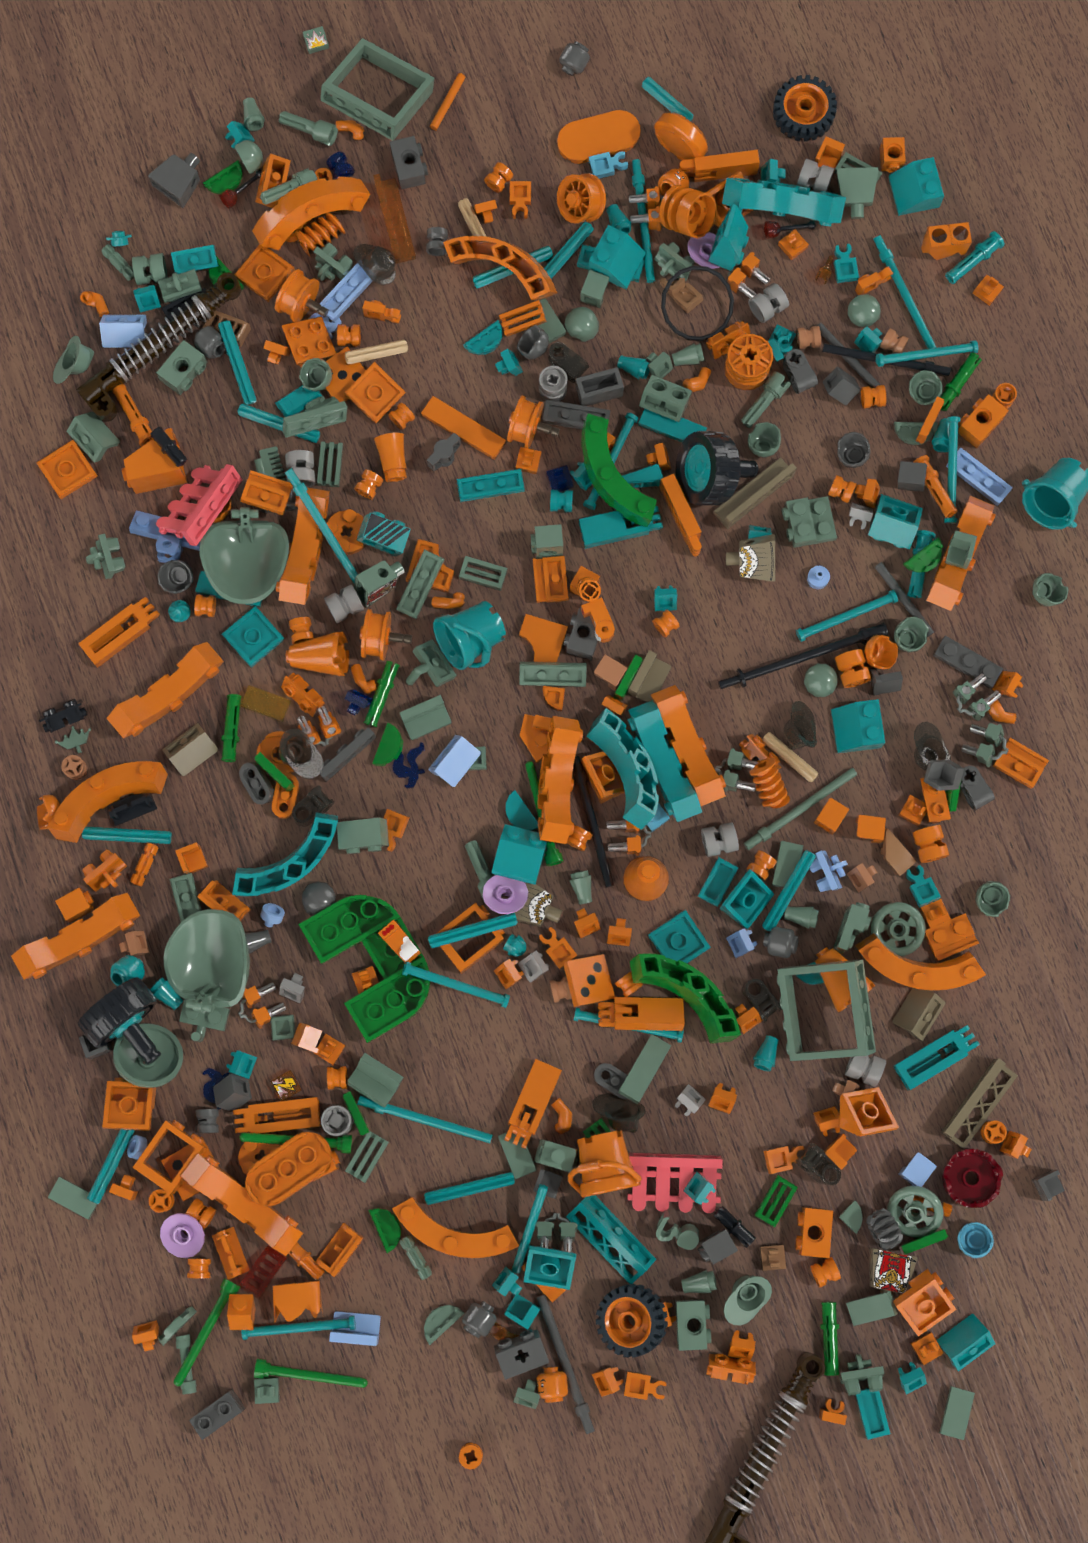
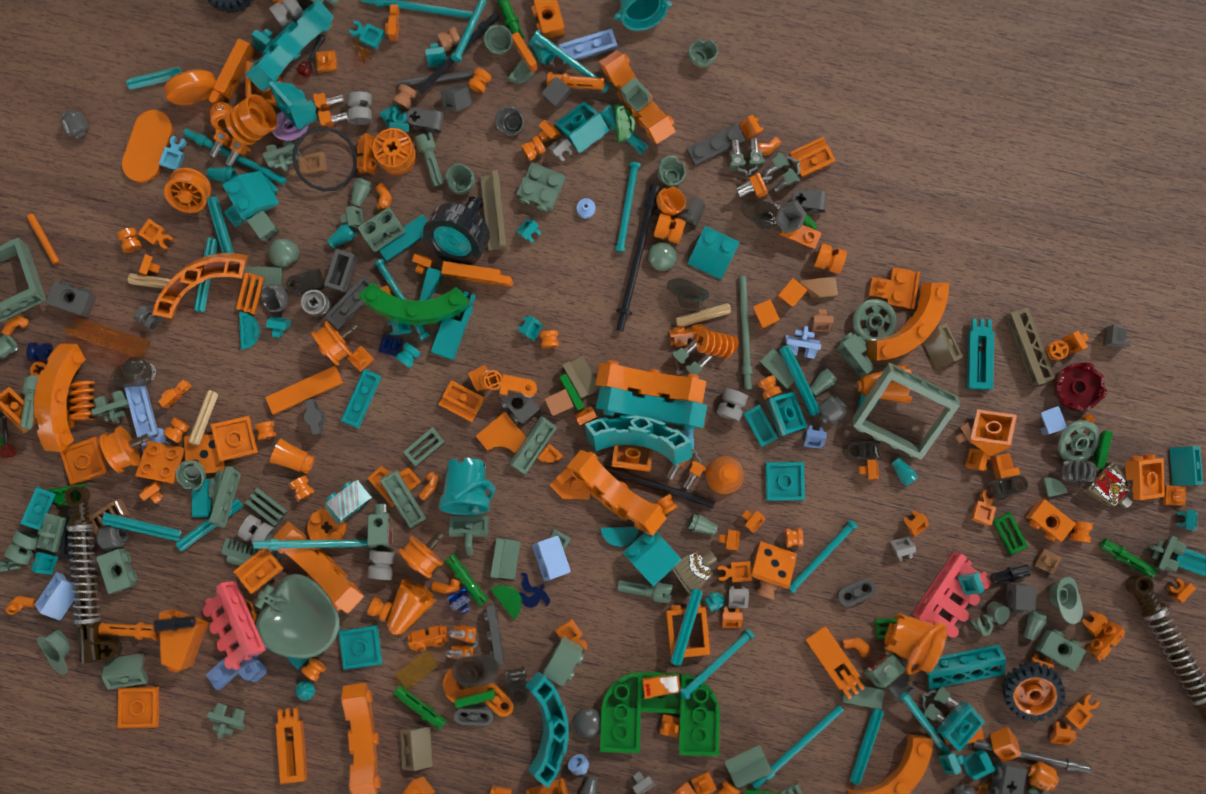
camera: 55 degrees left, 5 degrees up
dark grey hair [157,559,194,594] -> none
lavender dish [483,875,528,914] -> none
green piece [525,761,564,866] -> none
sand green brick [531,524,563,559] -> none
clear smoke piece [592,1094,646,1133] -> none
orange hinge [598,997,685,1031] -> none
sand green tile [618,1034,671,1104] -> none
green brick [629,954,741,1044] -> none
dark tan torso [726,534,775,581] -> none
light grey wheel [845,1047,886,1088] -> none
sand green tile [846,1291,898,1326] -> none
sand green hair [848,294,881,327] -> none
dark grey bar [875,562,934,637] -> none
orange tile [899,795,927,826] -> none
teal plate [906,865,941,908] -> none
medium azure hair [957,1222,994,1258] -> none
sand green hair [975,881,1010,917] -> none
none -> piece [736,173,772,200]
none -> orange panel [990,726,1021,763]

